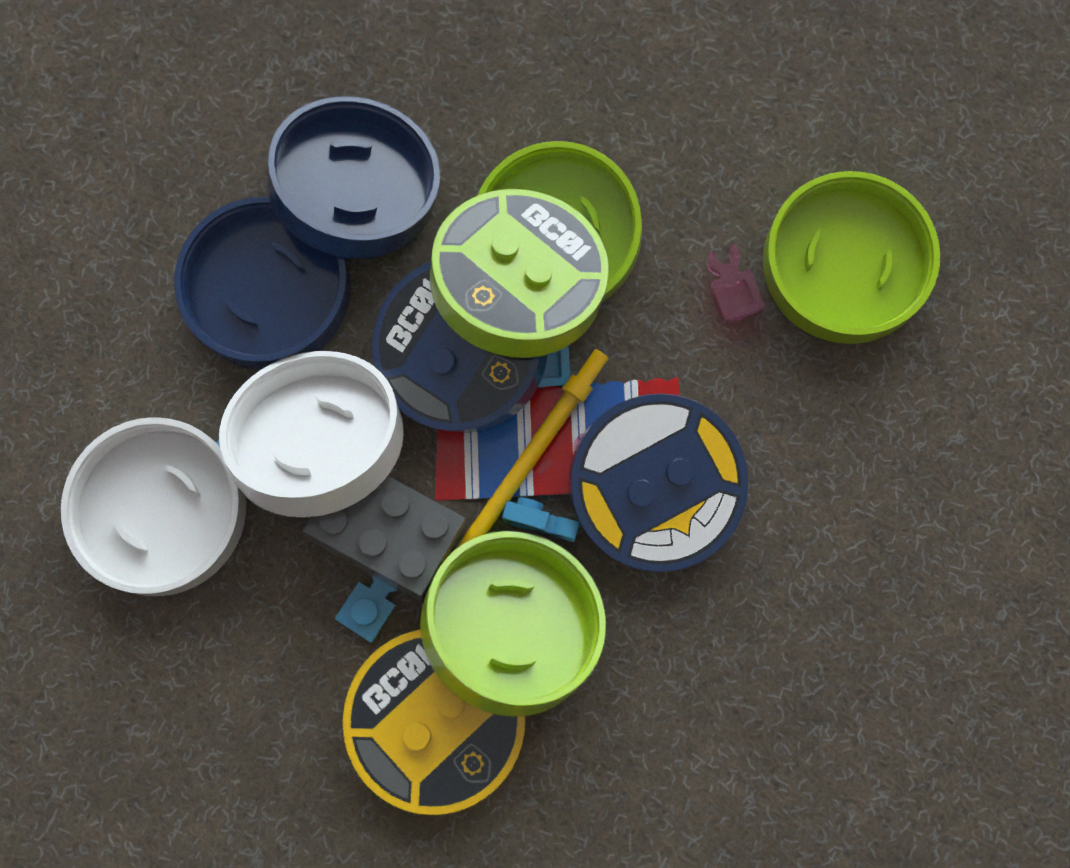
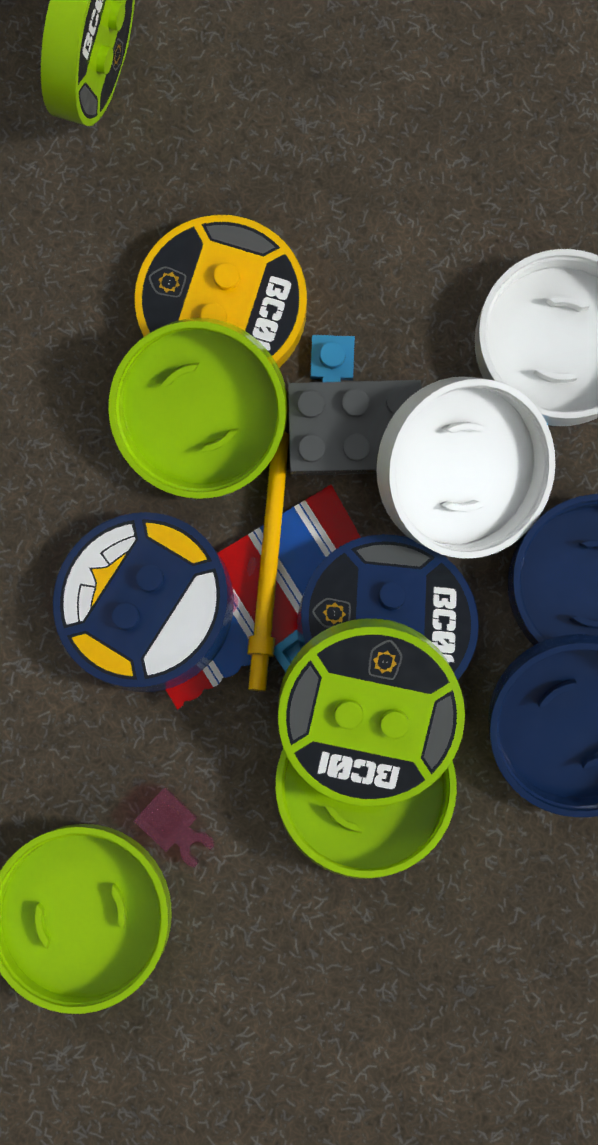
camera: 150 degrees right, 5 degrees up
dark azure plate [502,497,580,543] -> none

